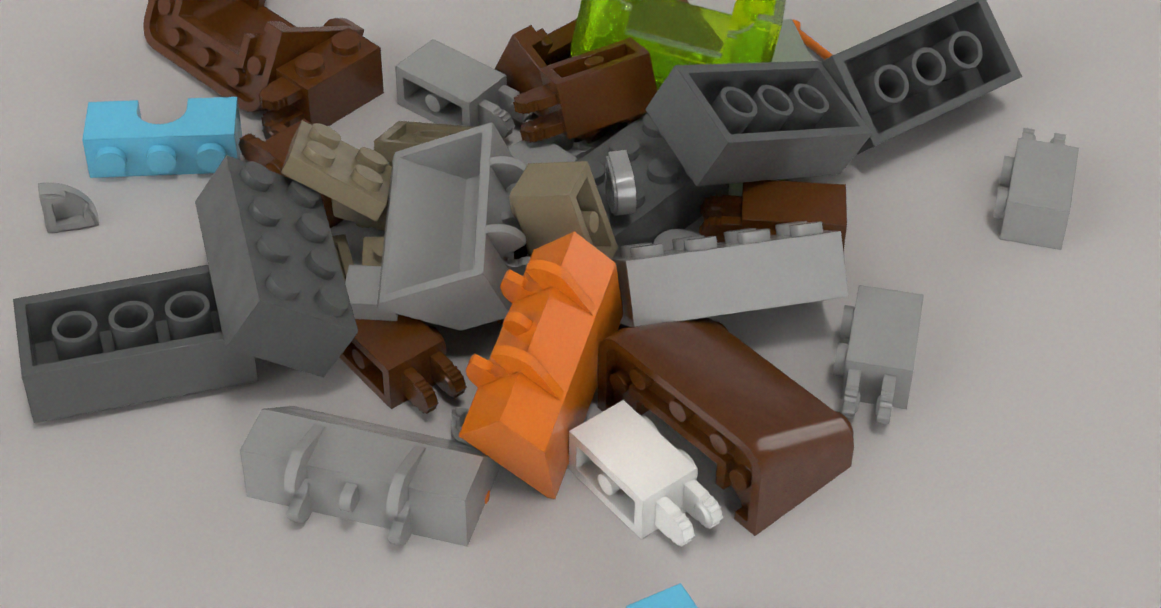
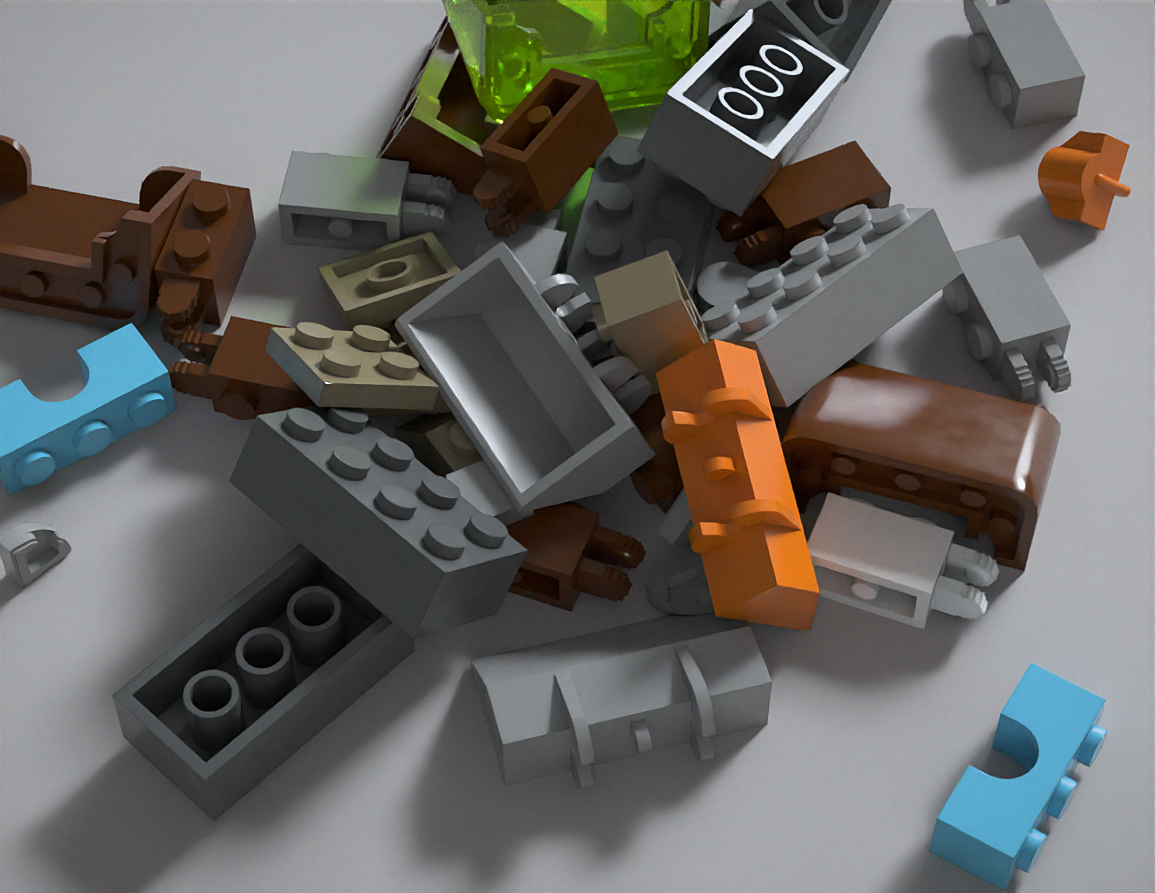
camera: 30 degrees left, 10 degrees up
light grey tile [604,150,636,216] -> none
none -> orange piece [1037,131,1131,230]

